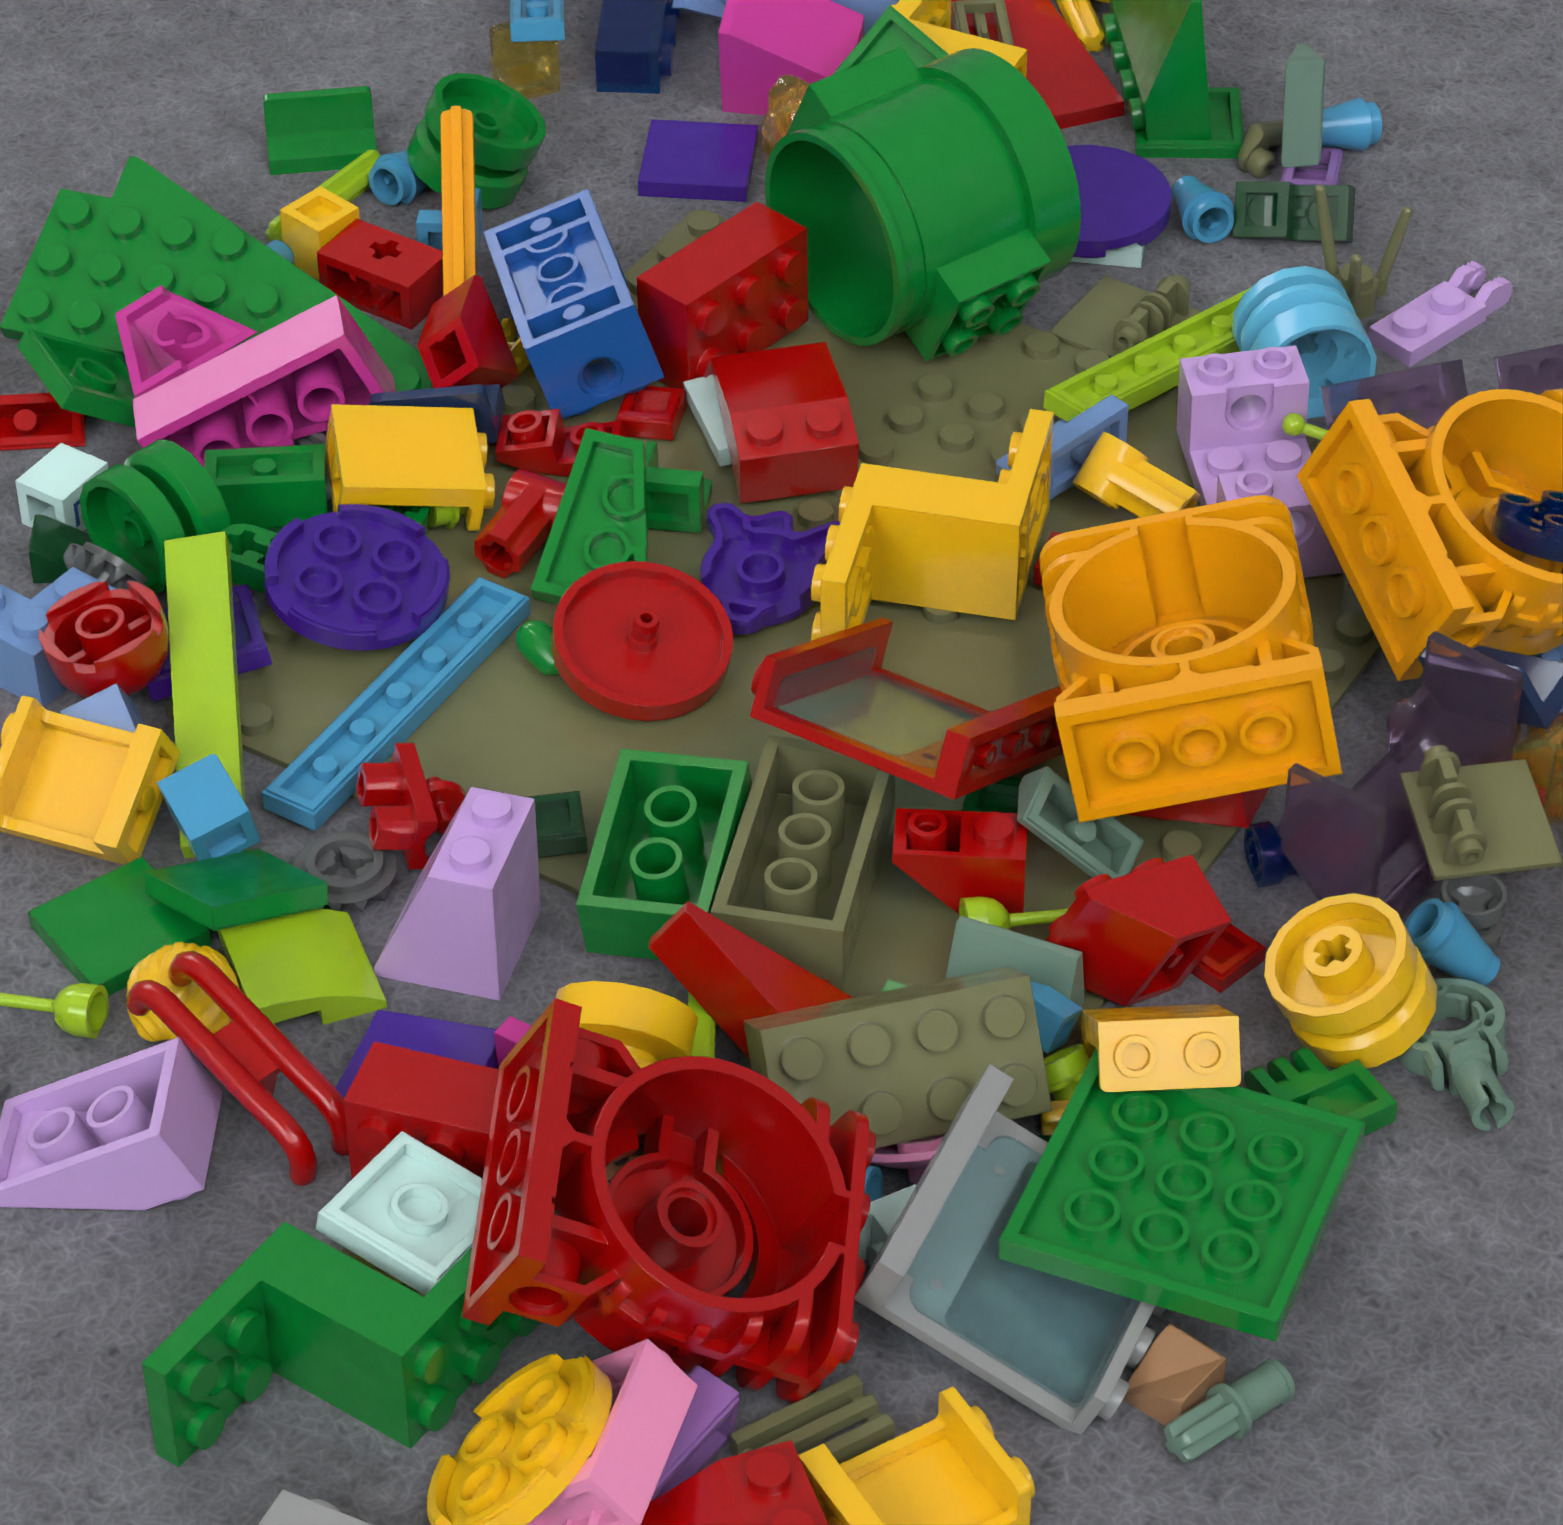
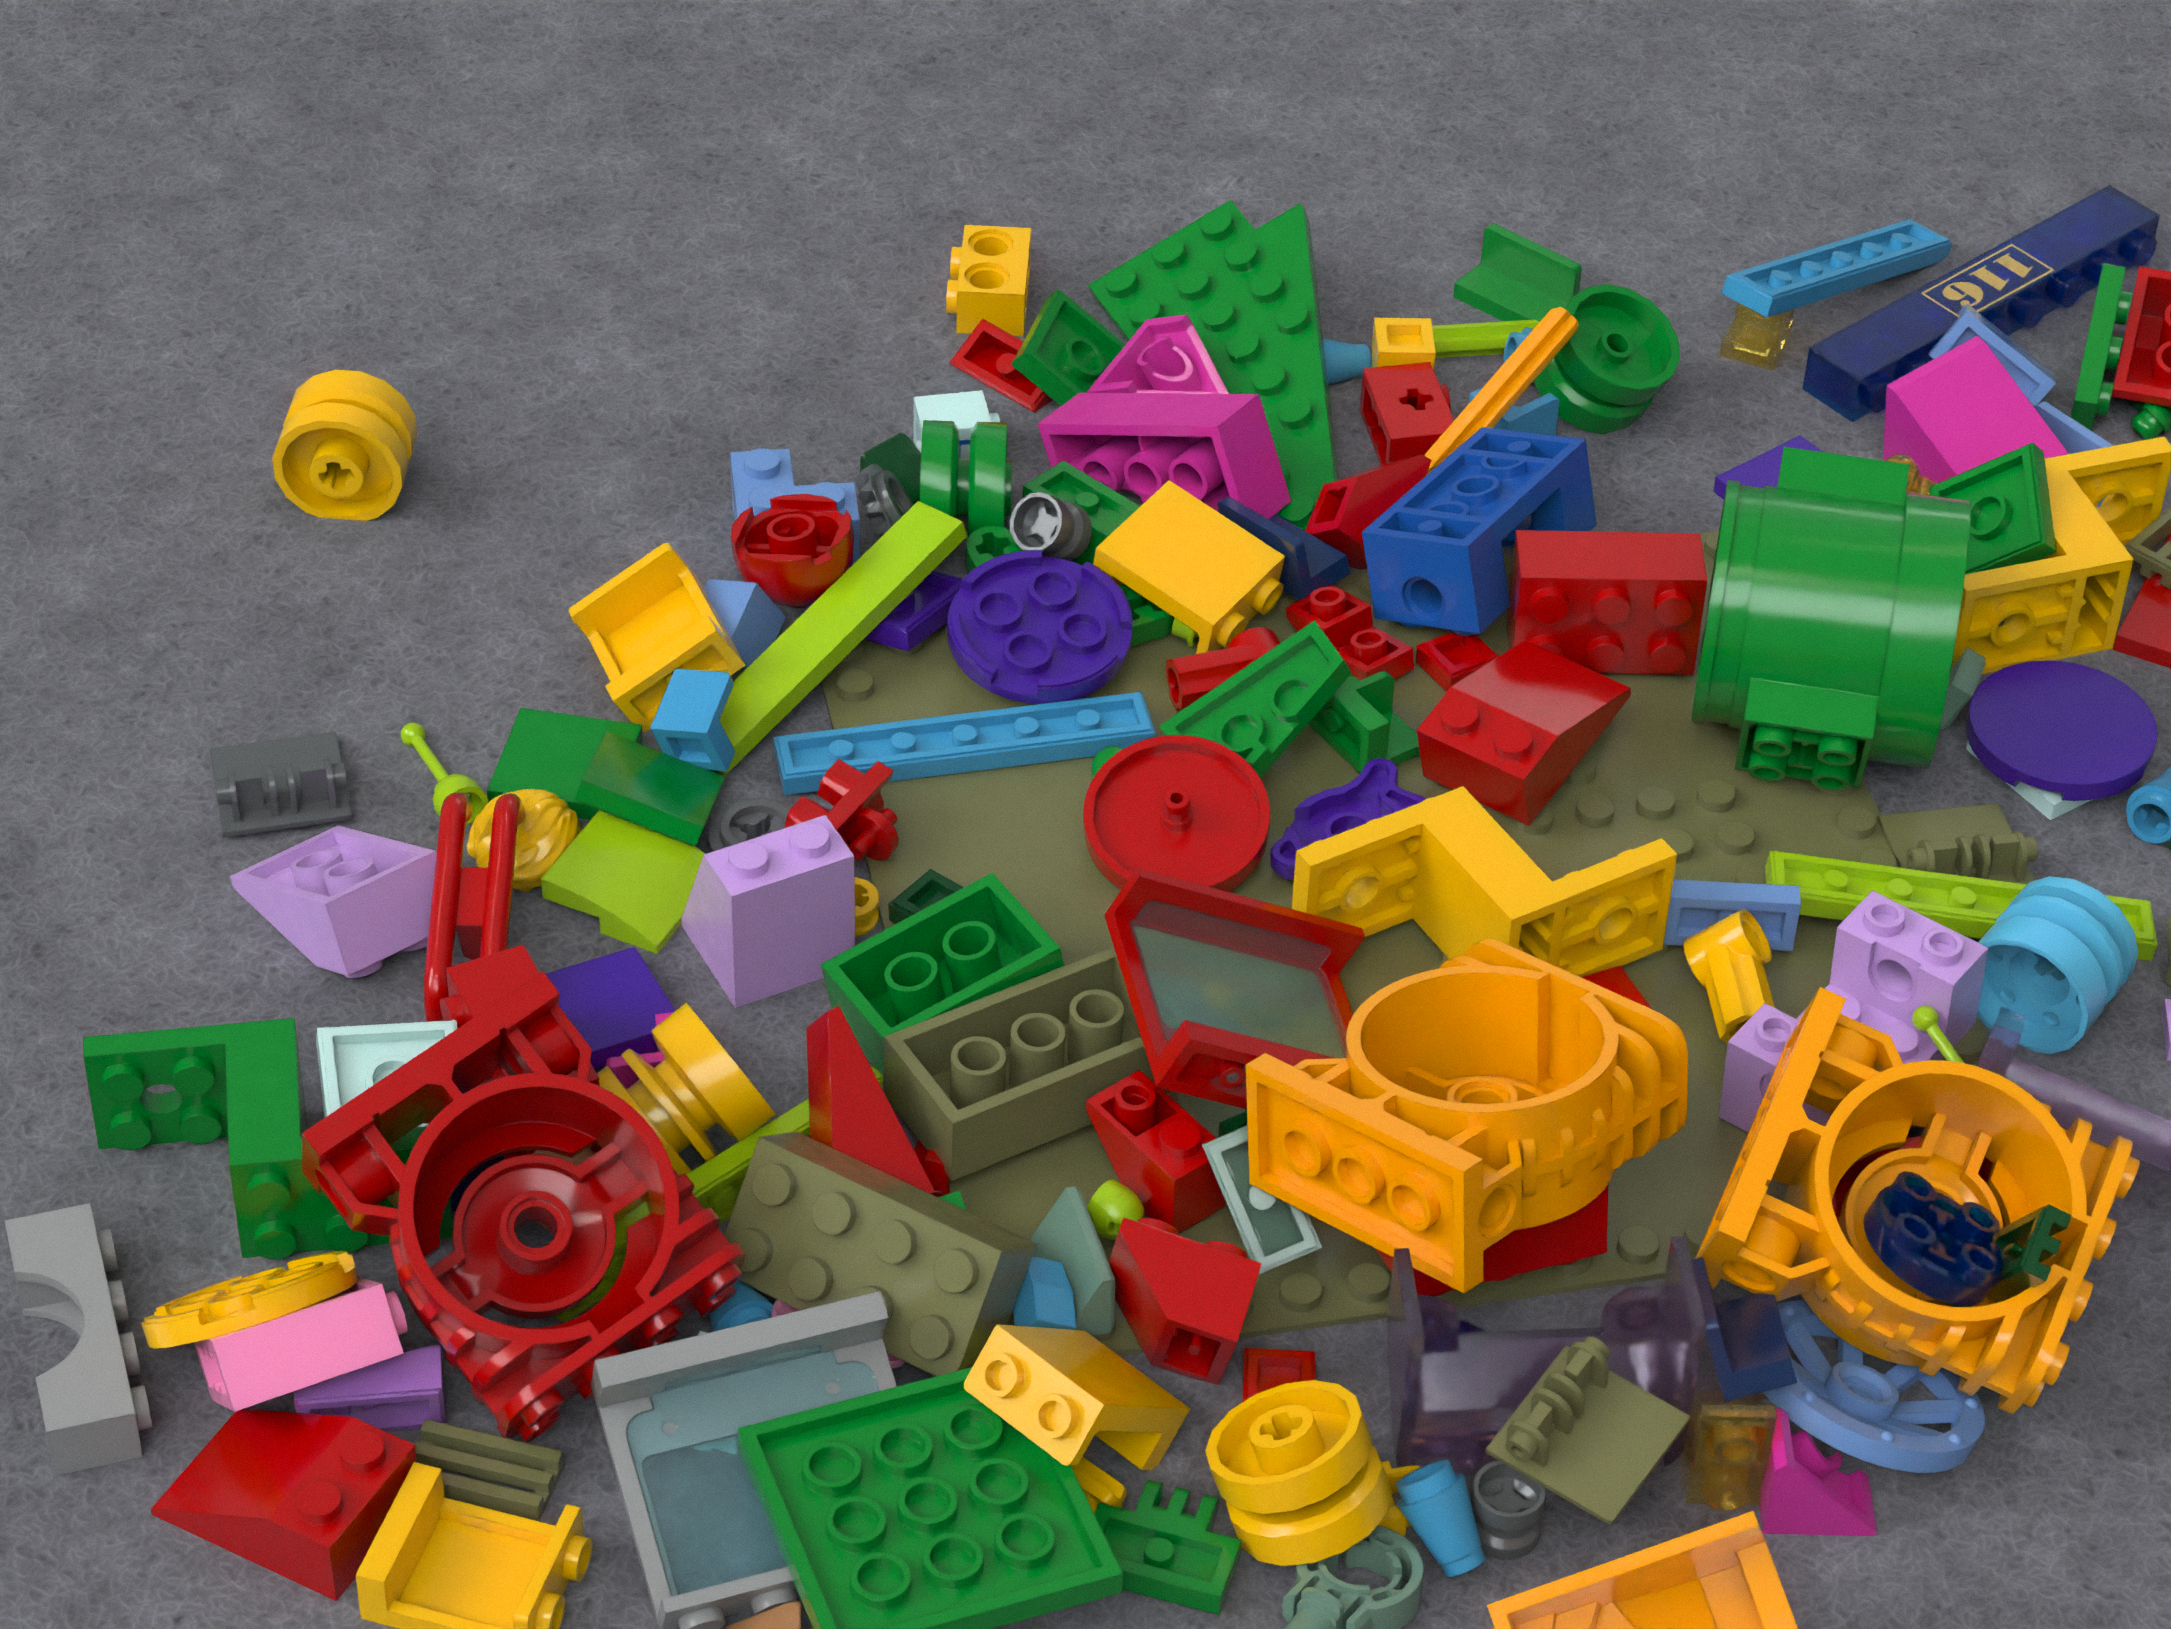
camera: 45 degrees right, 0 degrees up
none -> dark grey wheel [1010,492,1092,561]

